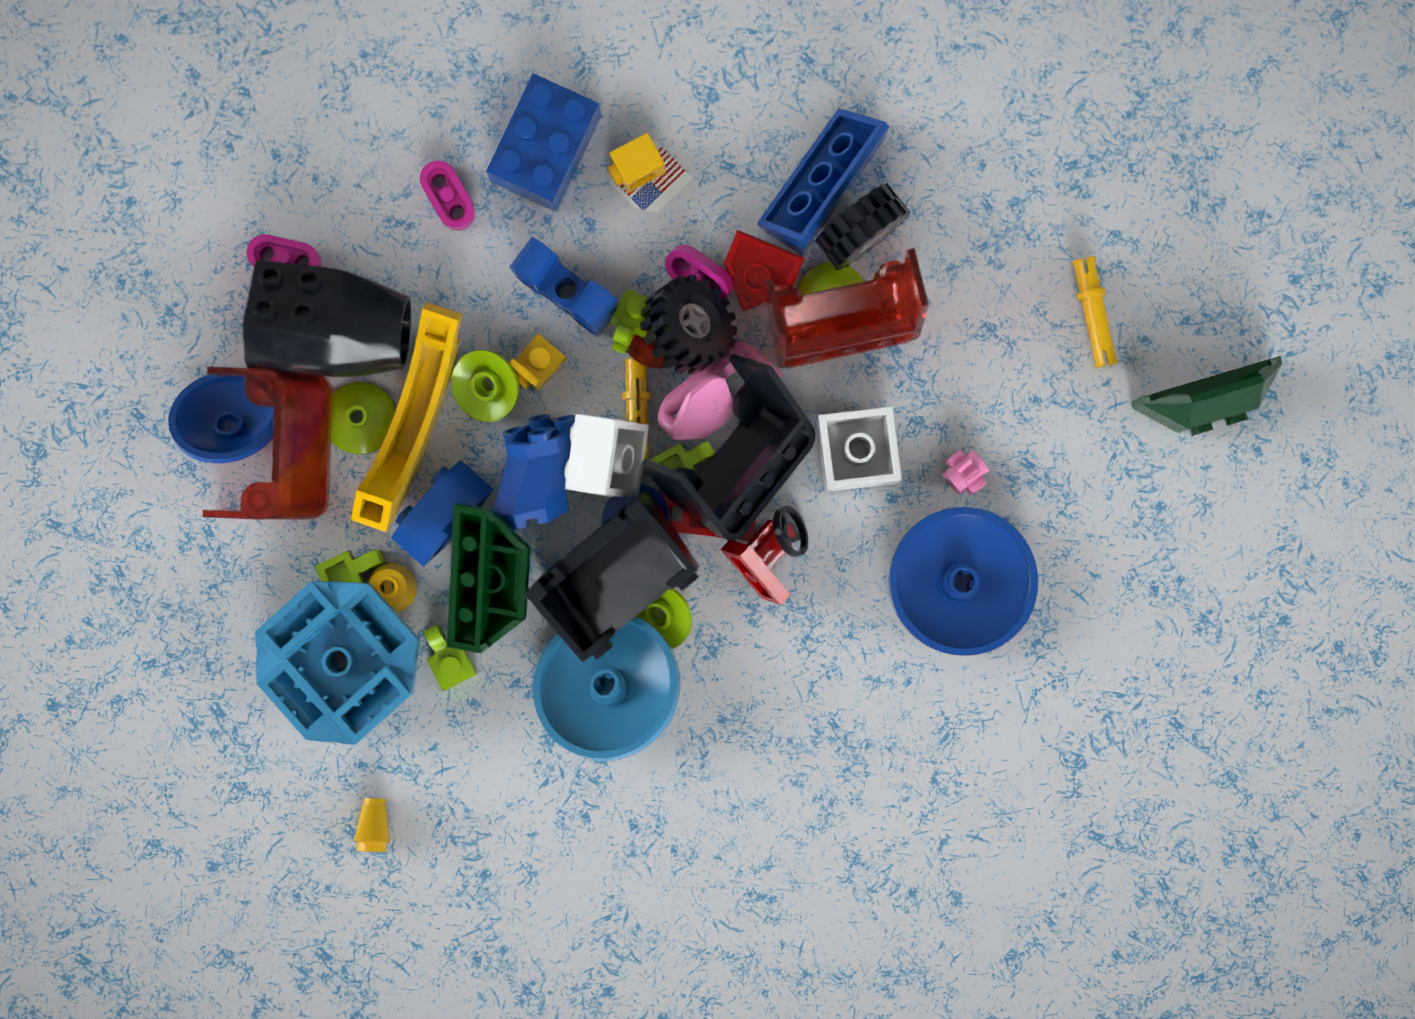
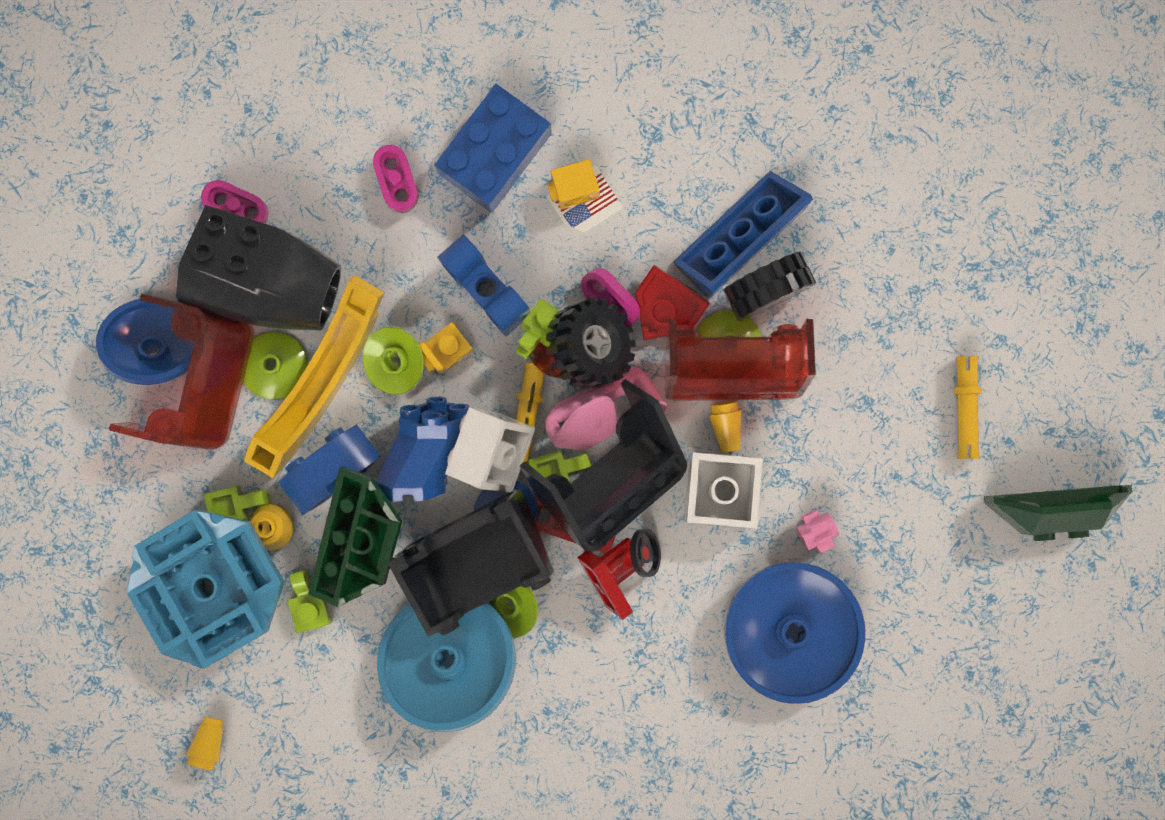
camera: 15 degrees right, 0 degrees up
none -> yellow cone [708,401,742,452]

